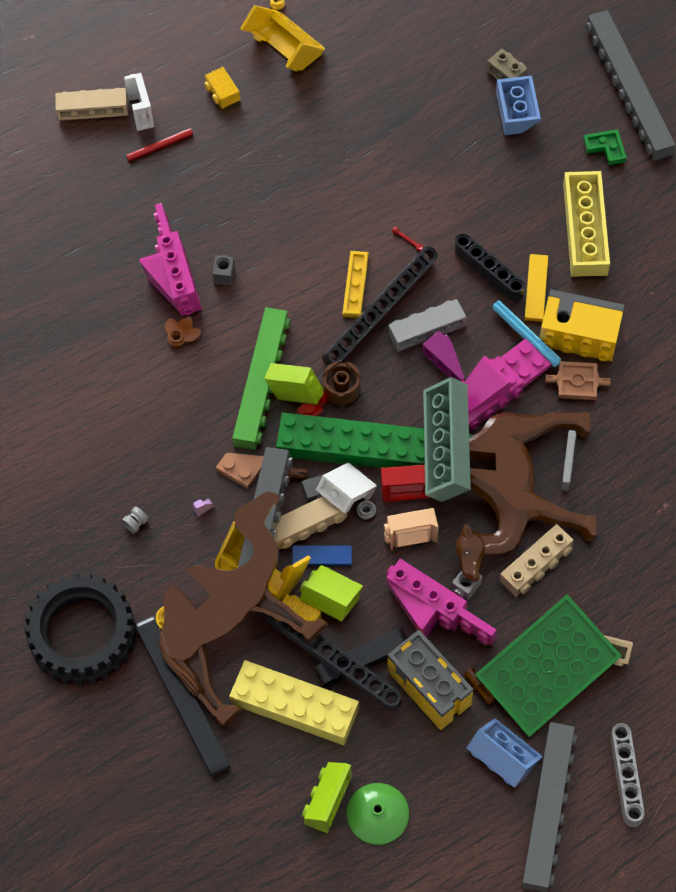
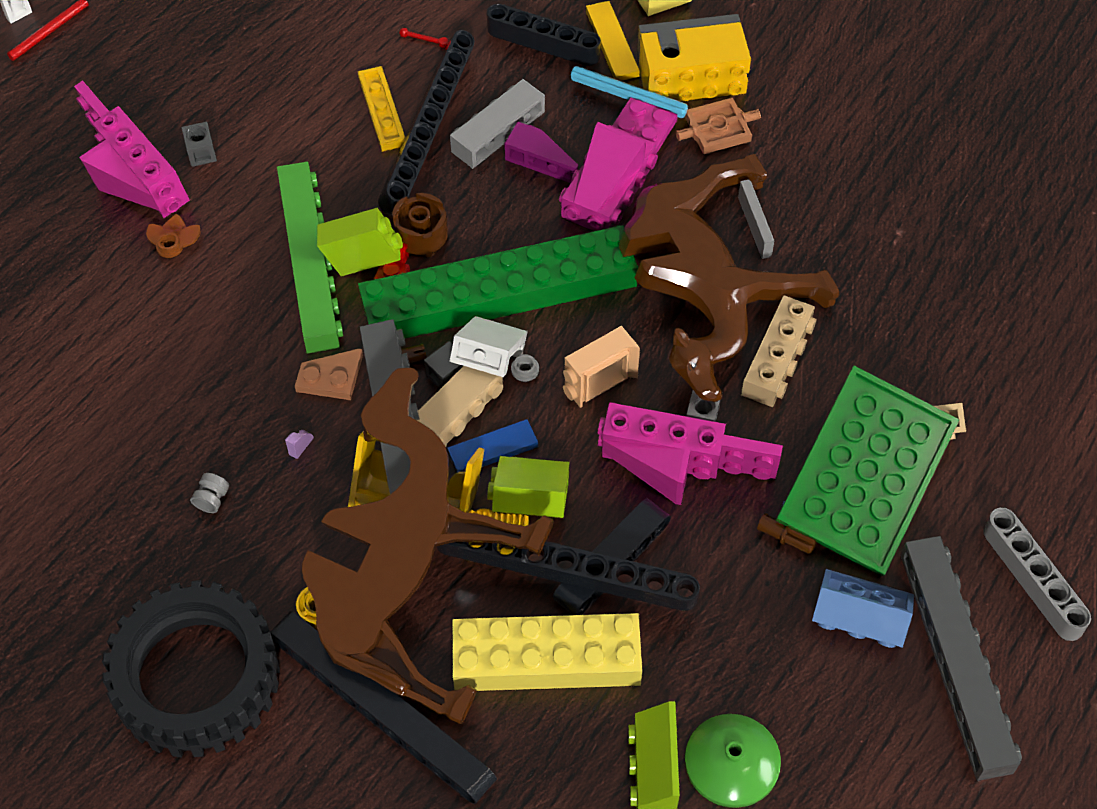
camera: 25 degrees left, 5 degrees down
red window [381,465,429,502] -> none
dark grey piece [387,630,473,730] -> none
sand green brick [423,377,471,502] -> none

